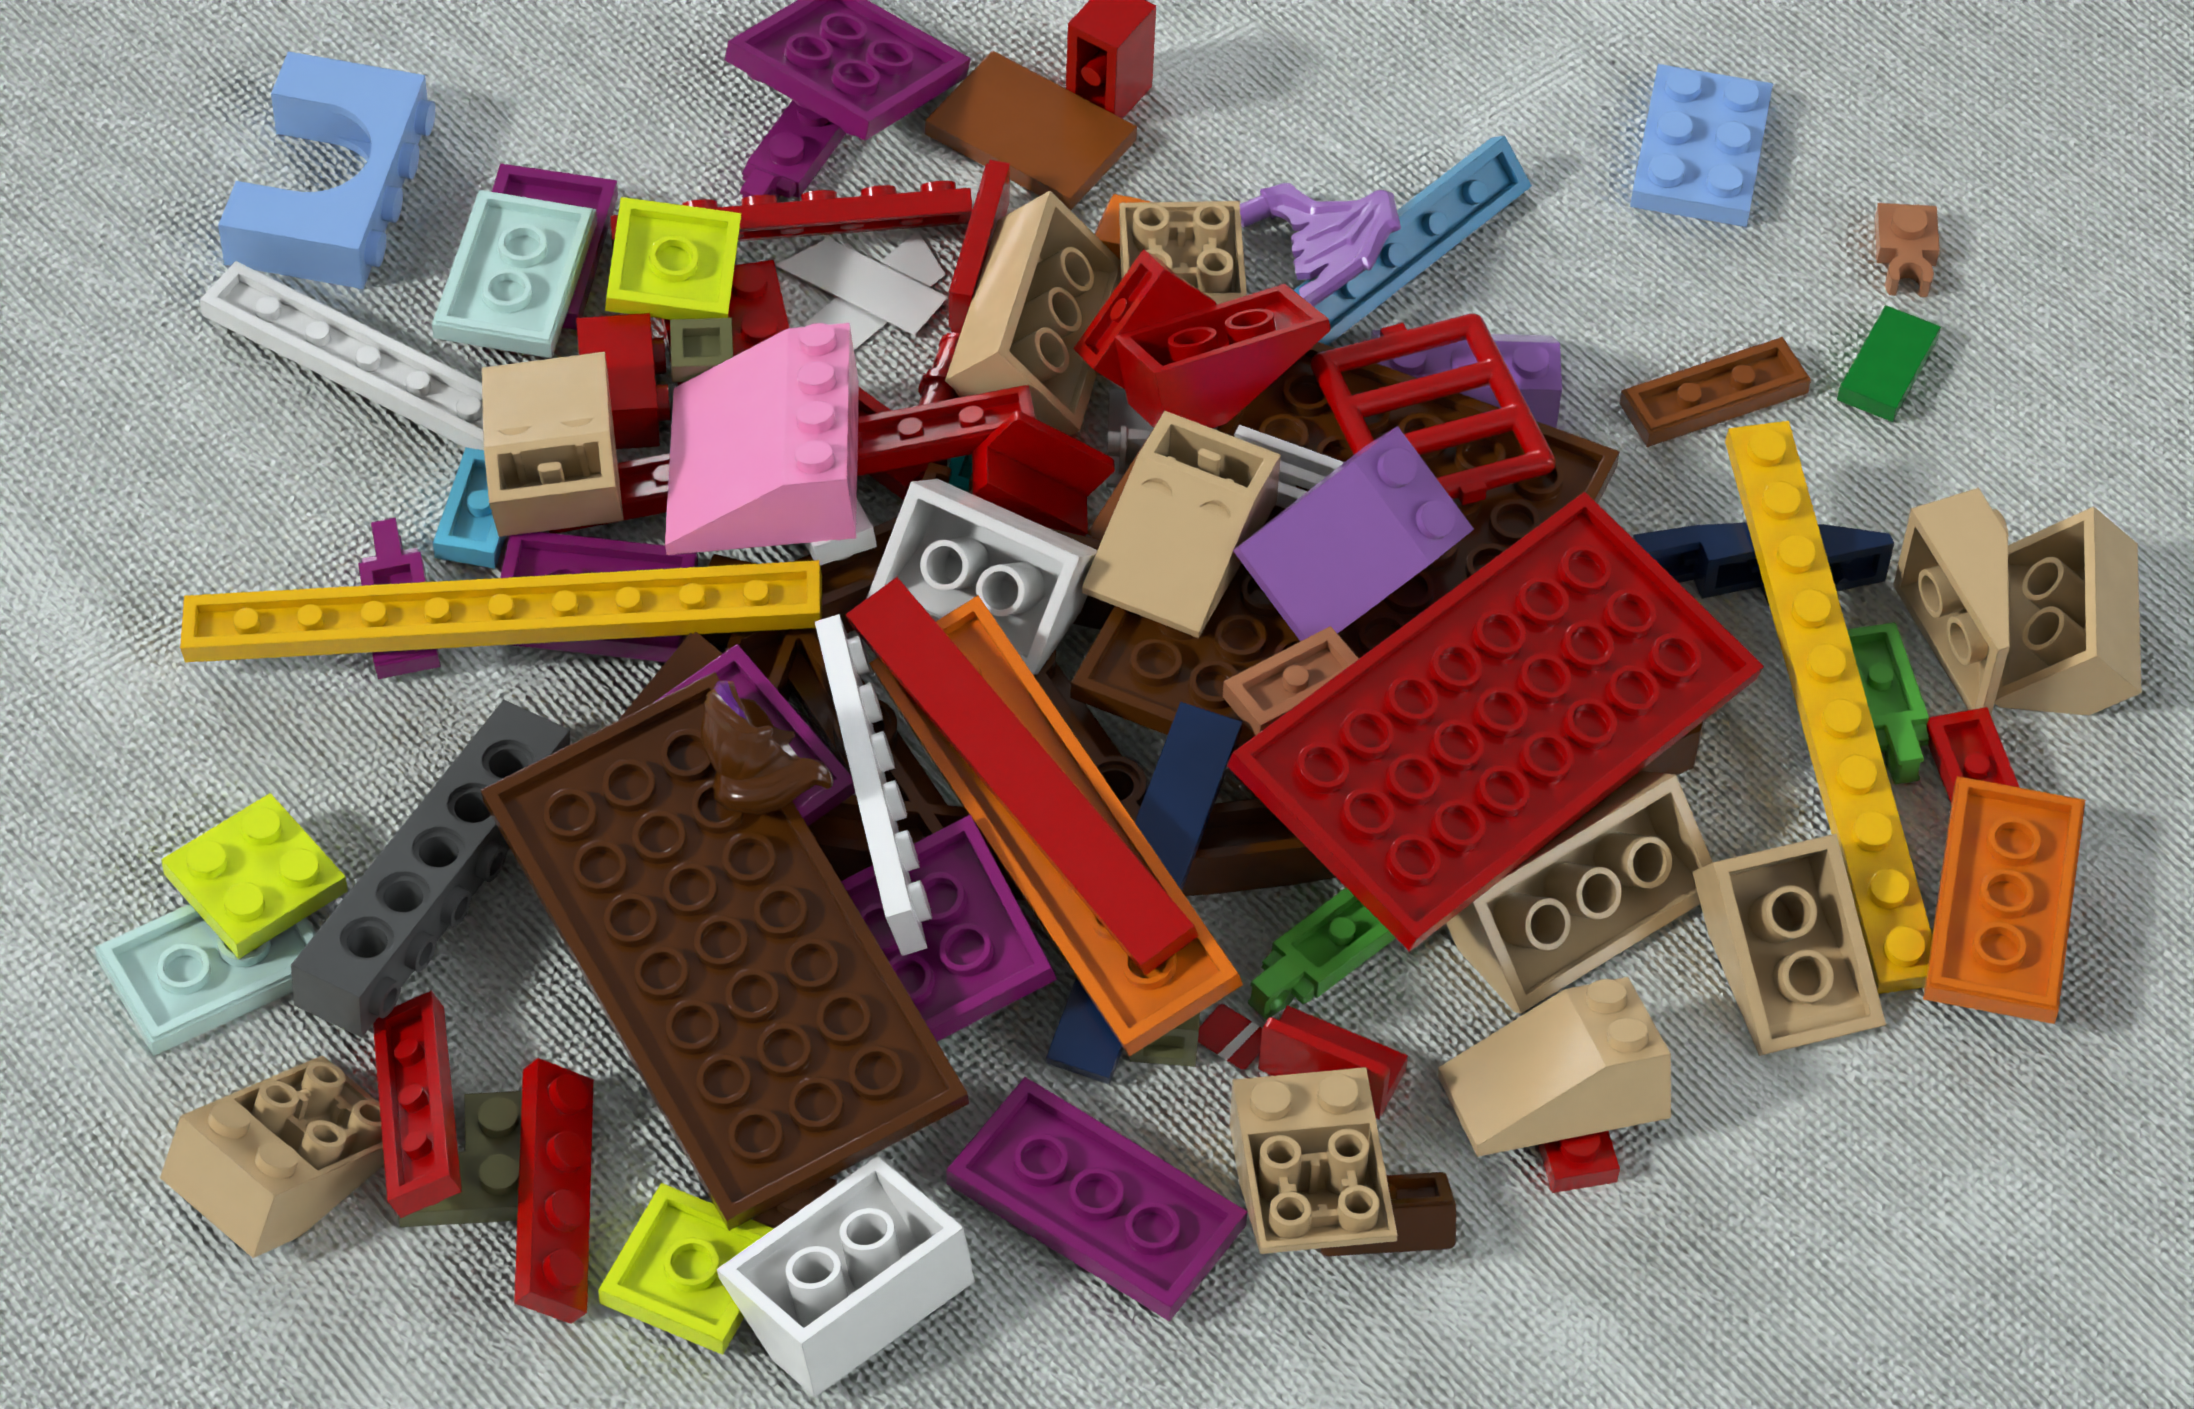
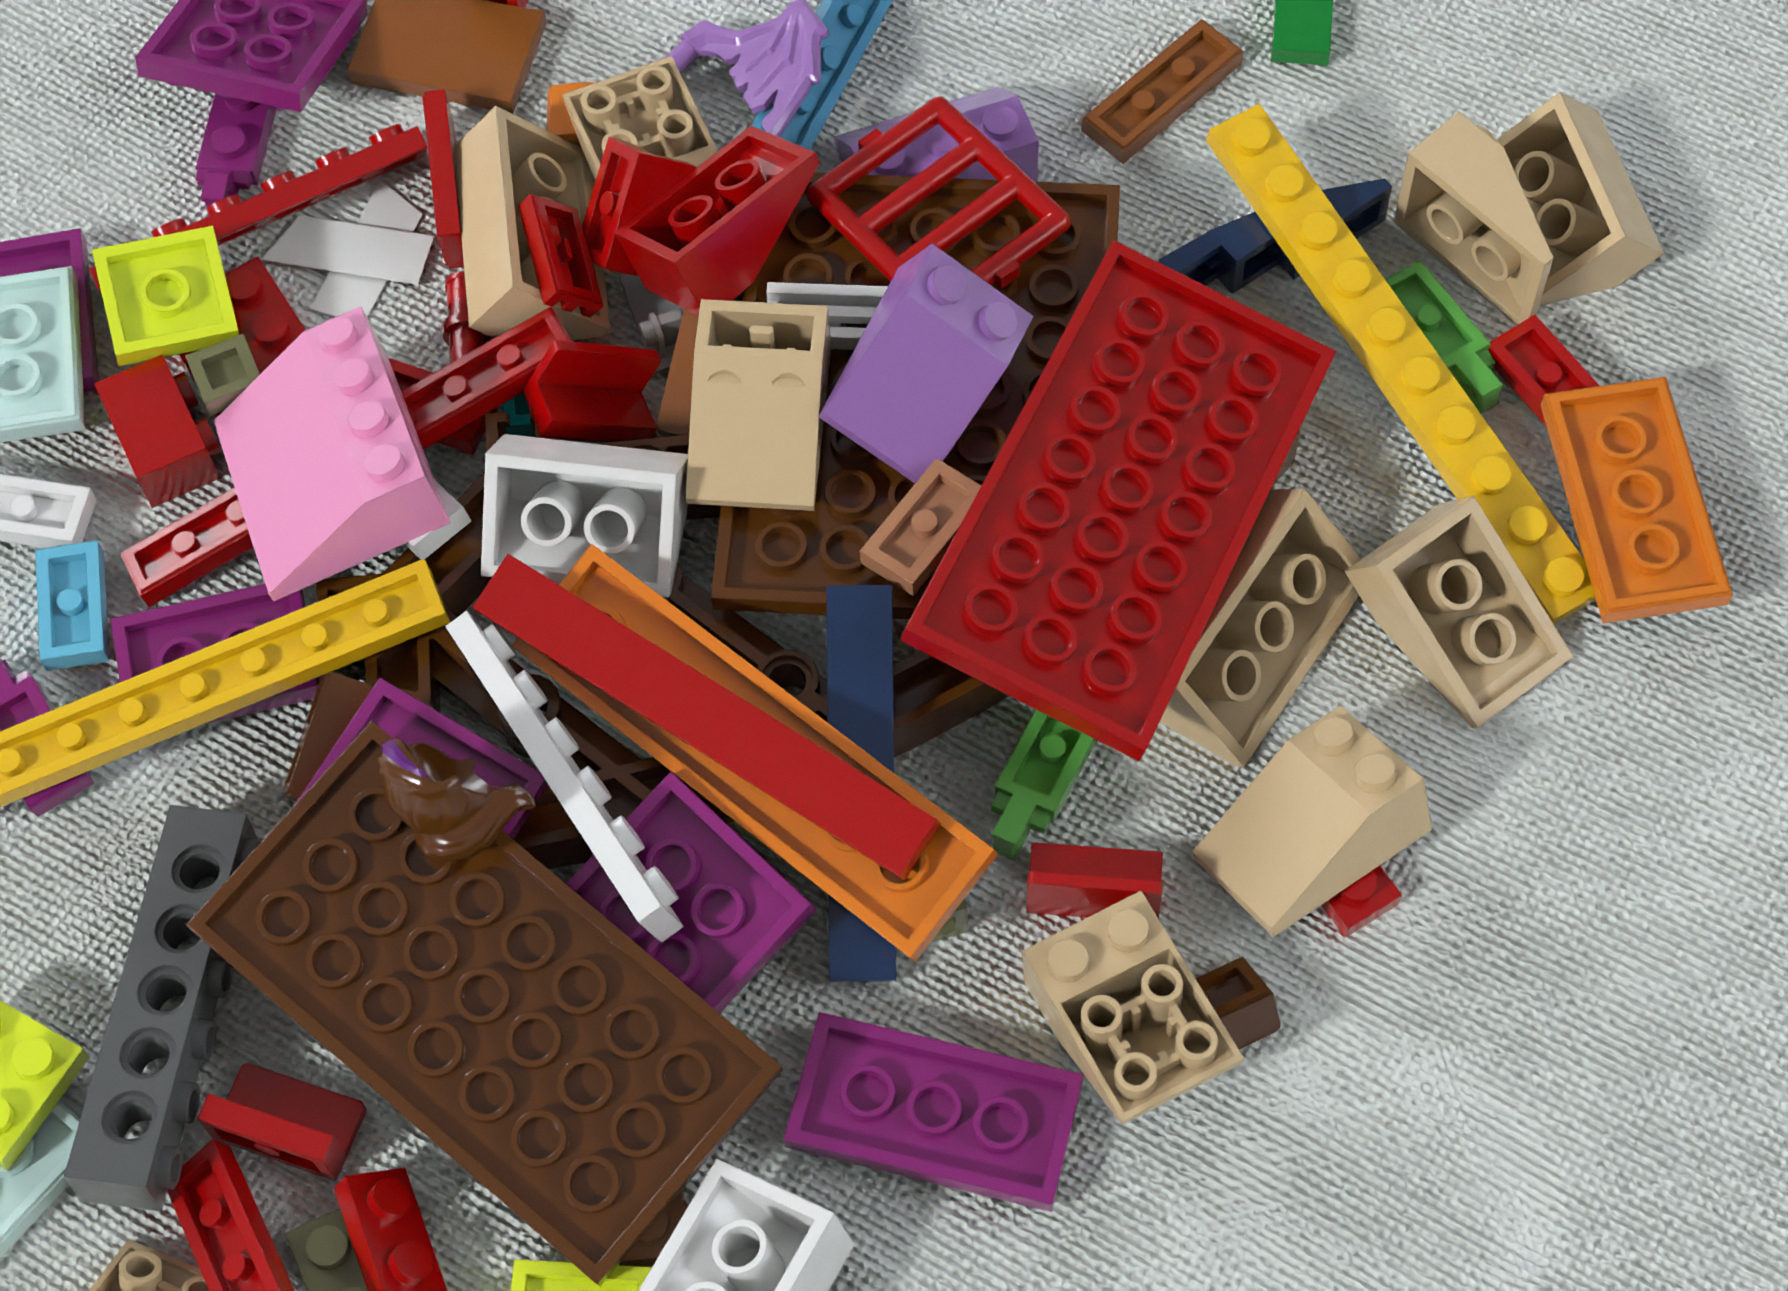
camera: 15 degrees left, 10 degrees up
tan slope [482,352,624,537] -> none
red sticker [1198,1004,1262,1070] -> none
none -> red panel [197,1063,367,1181]
none -> red tile [518,194,603,318]

